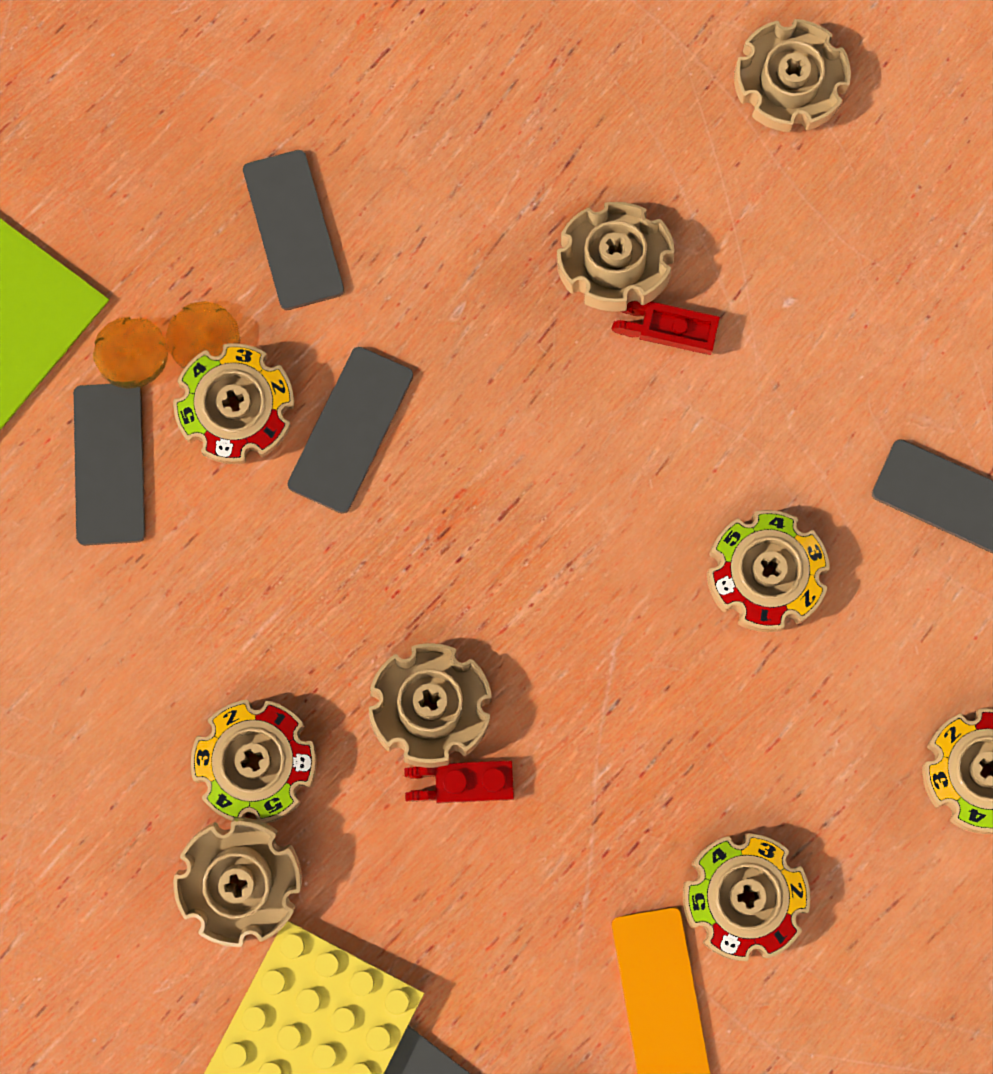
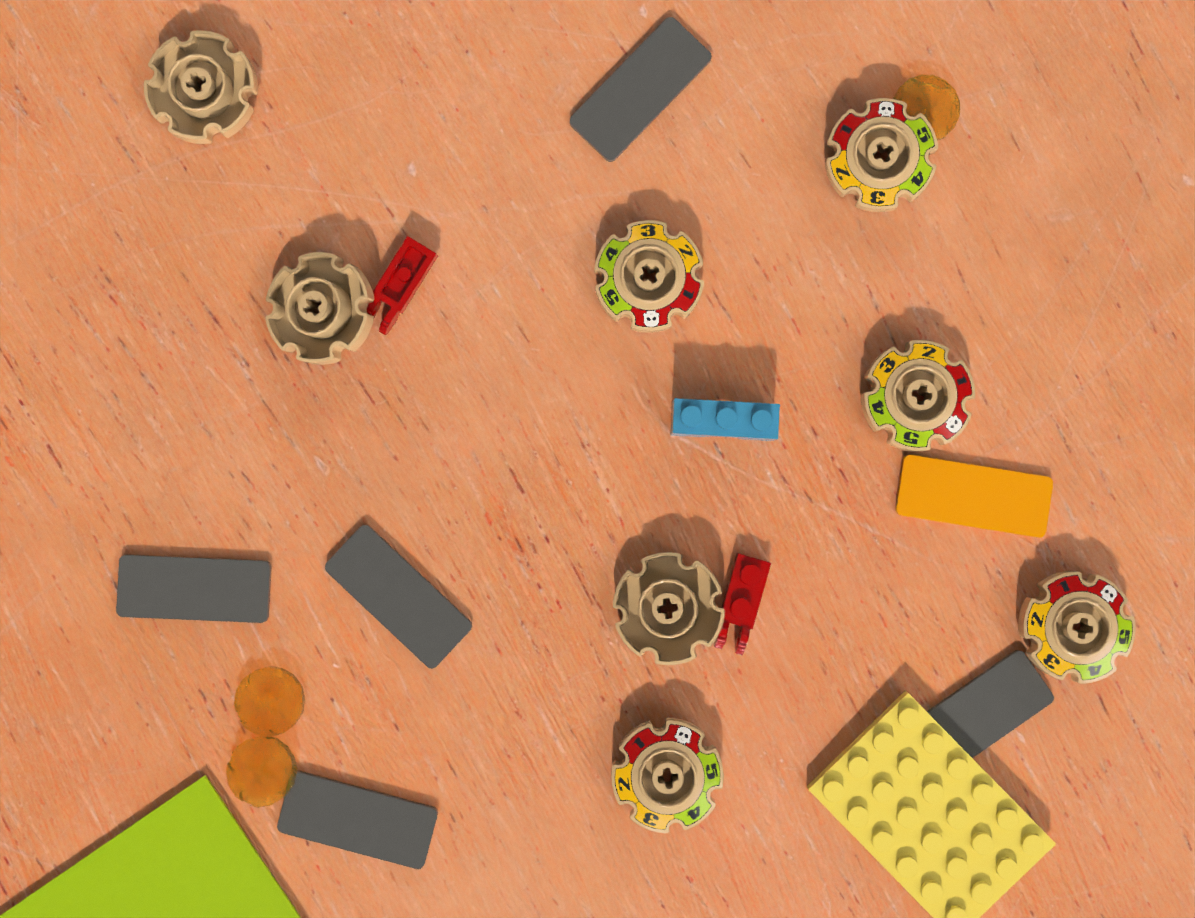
camera: 65 degrees left, 10 degrees up
tan piece [173,343,294,464] -> none
tan piece [173,817,302,947] -> none
none -> dark azure arch [670,398,780,441]

